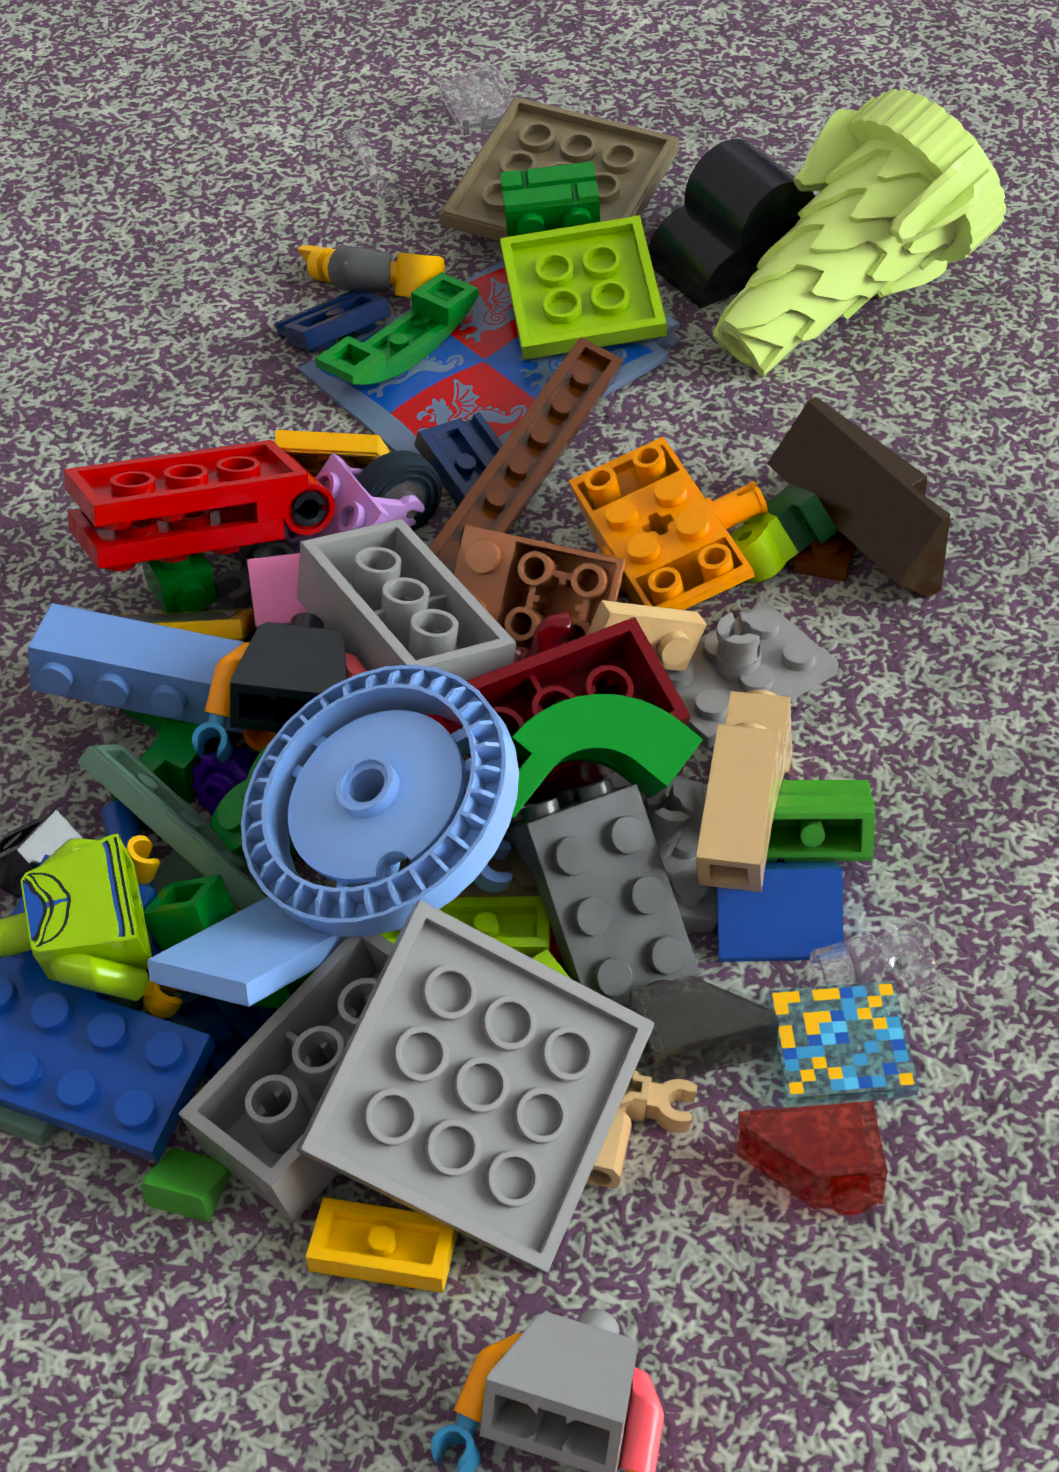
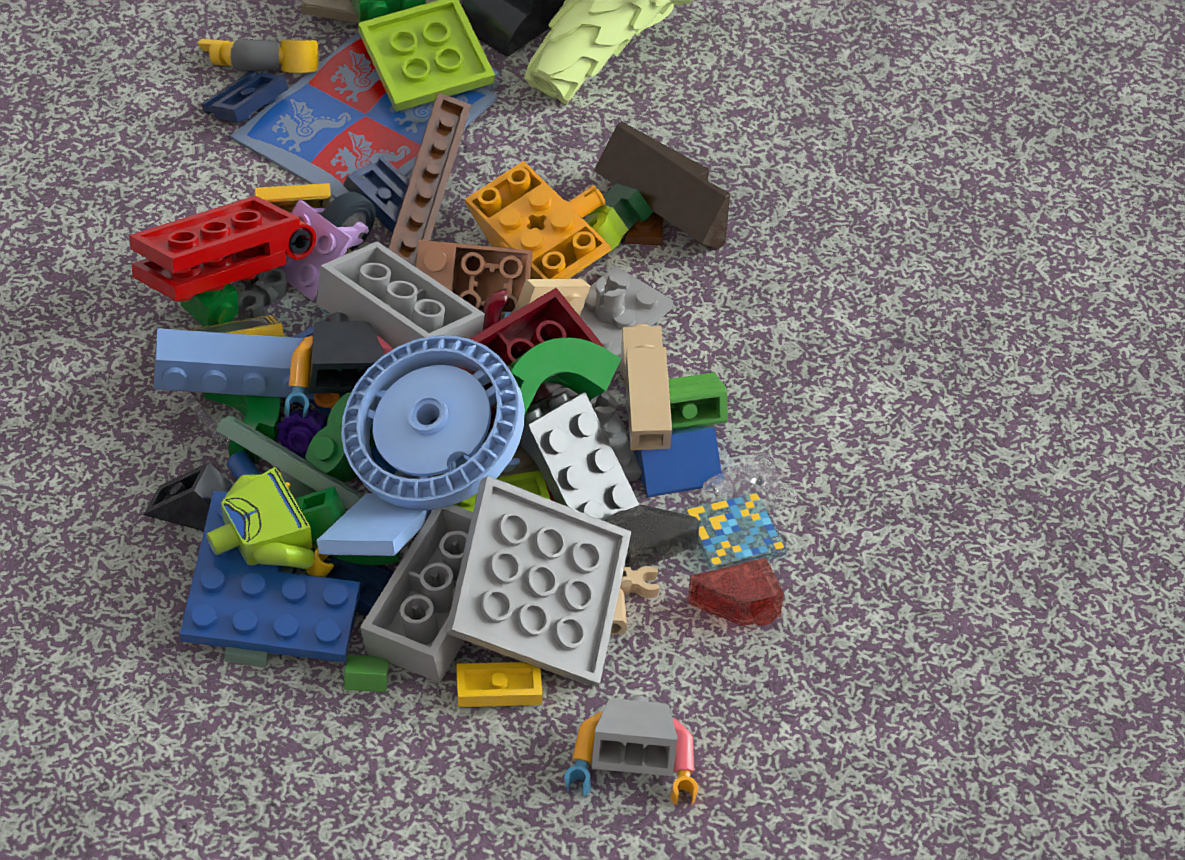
camera: 20 degrees left, 0 degrees up
bright pink brick [247,553,309,627] -> none
green slope [315,272,479,385] -> none

